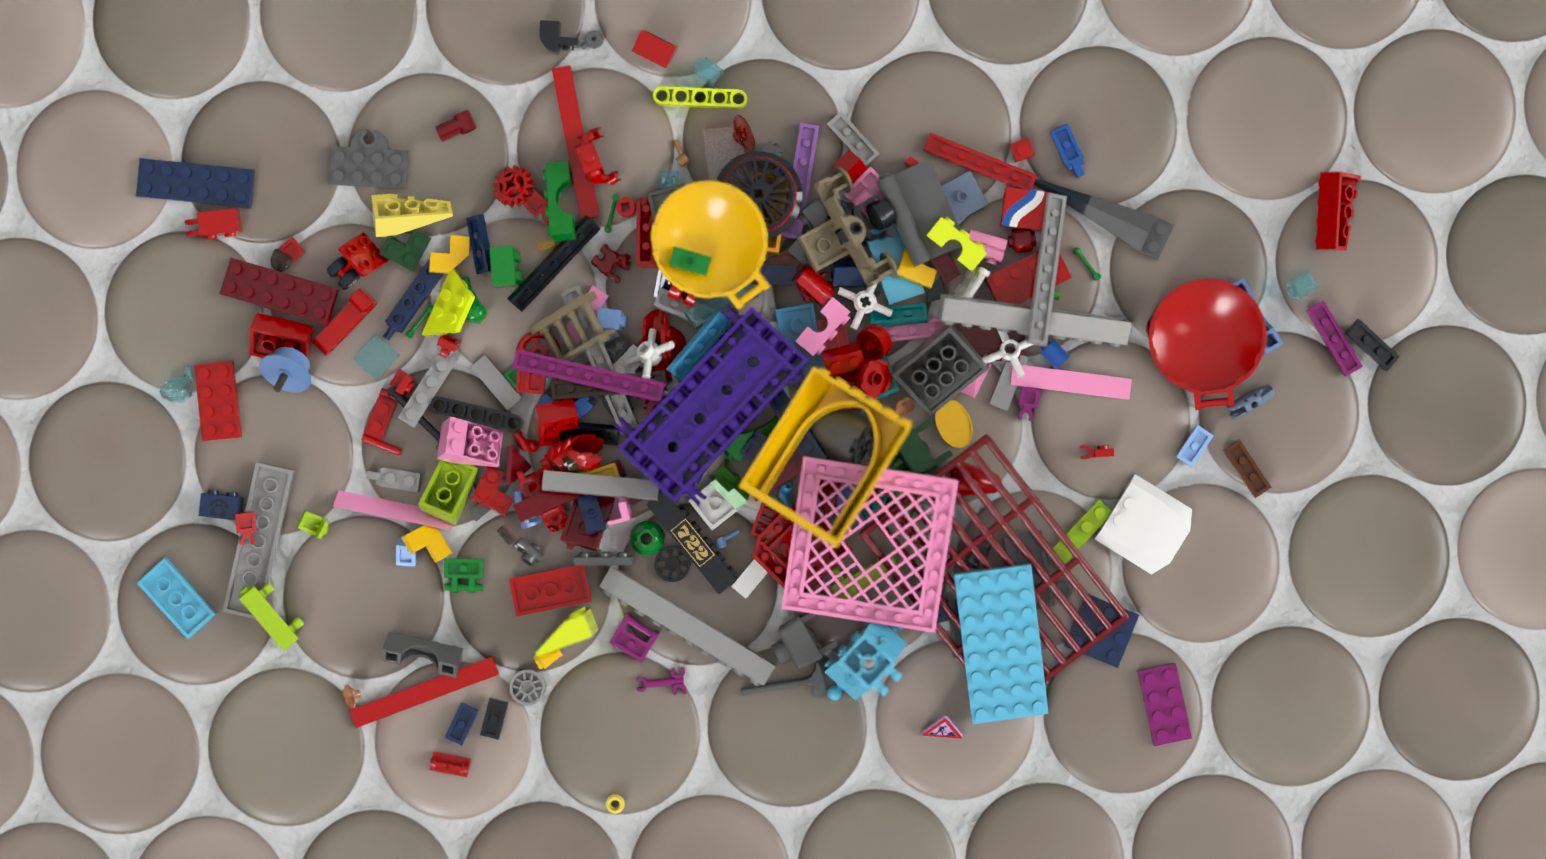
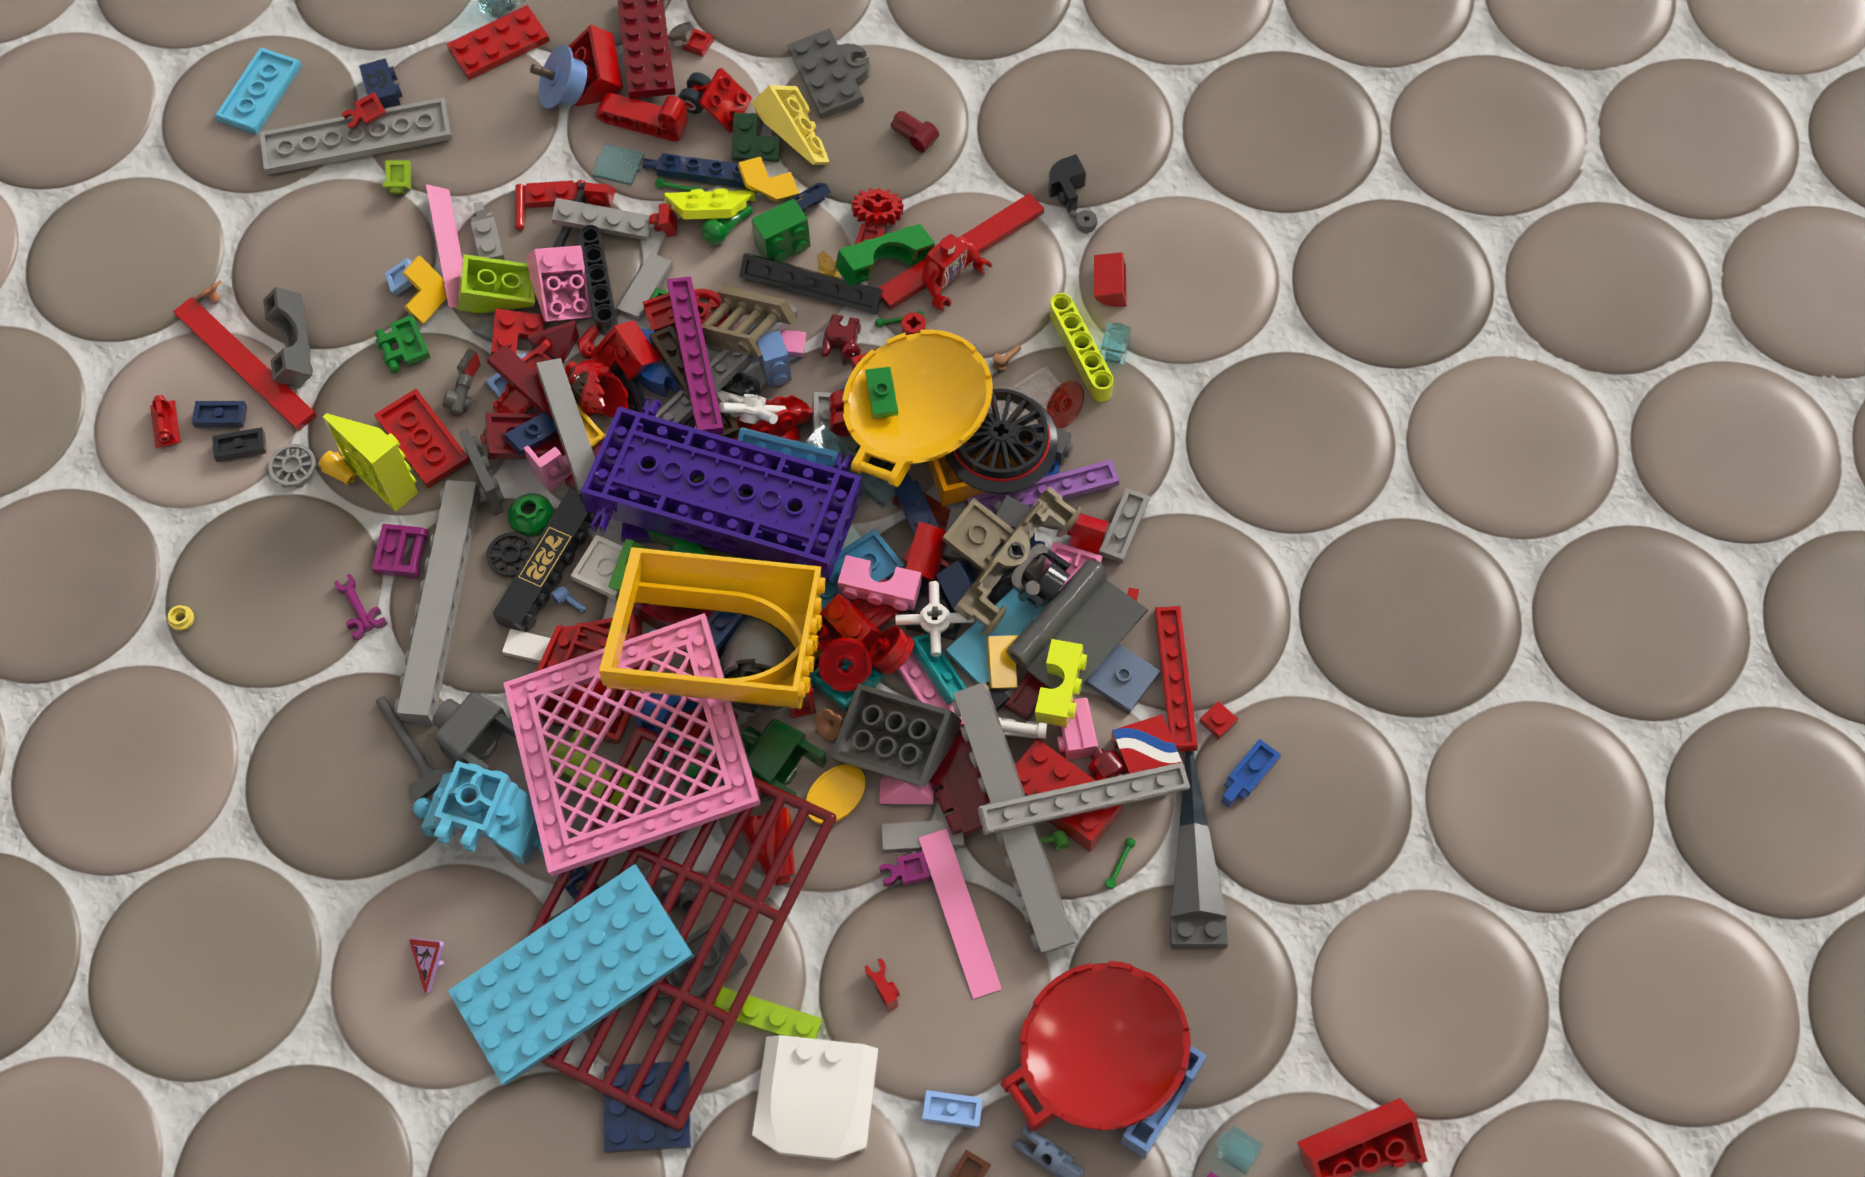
camera: 65 degrees right, 25 degrees down
lime brick [238,582,304,651] -> none
white bar [982,328,1033,378] -> none
blue brick [1040,340,1070,369] -> none

